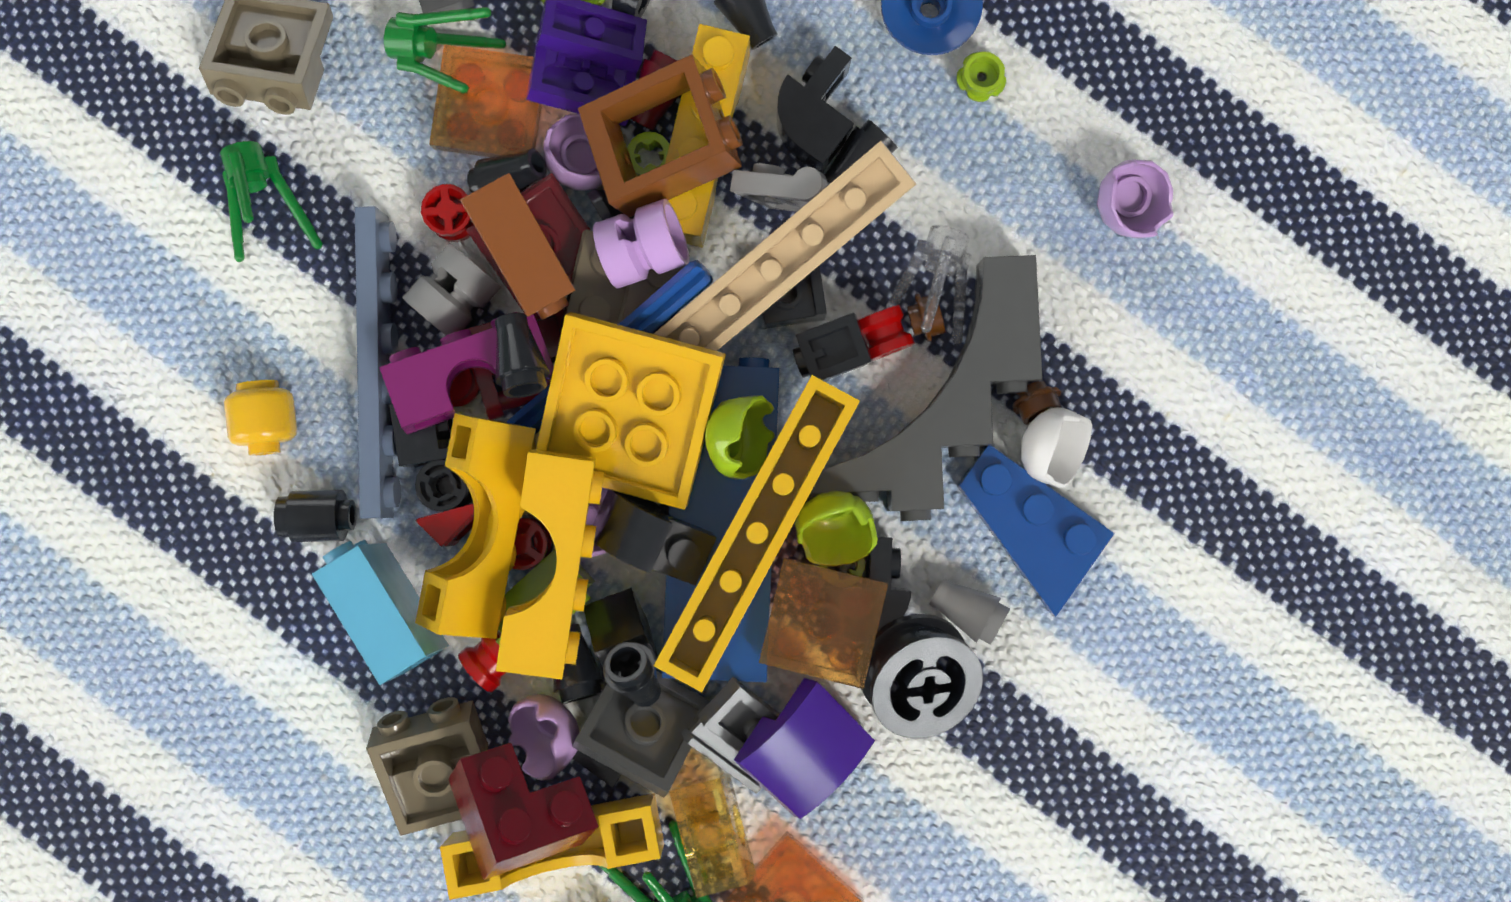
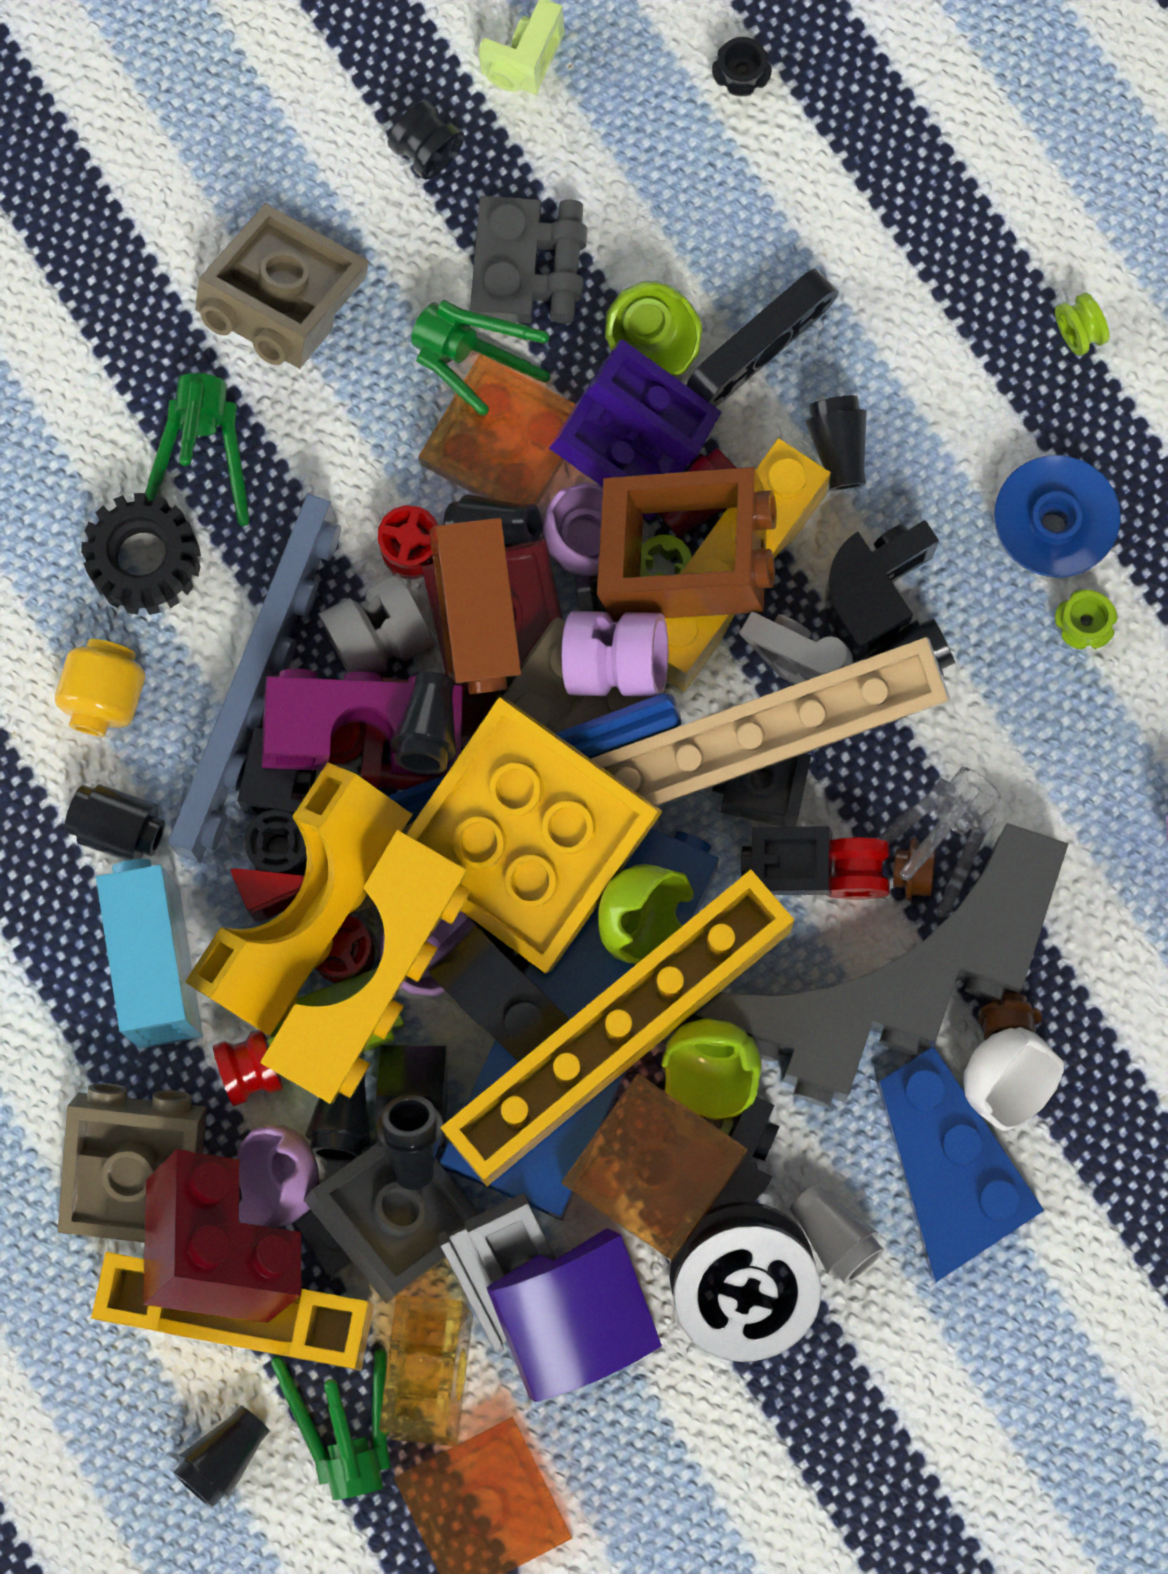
camera: 25 degrees right, 10 degrees down
none -> black tyre [81,493,201,615]

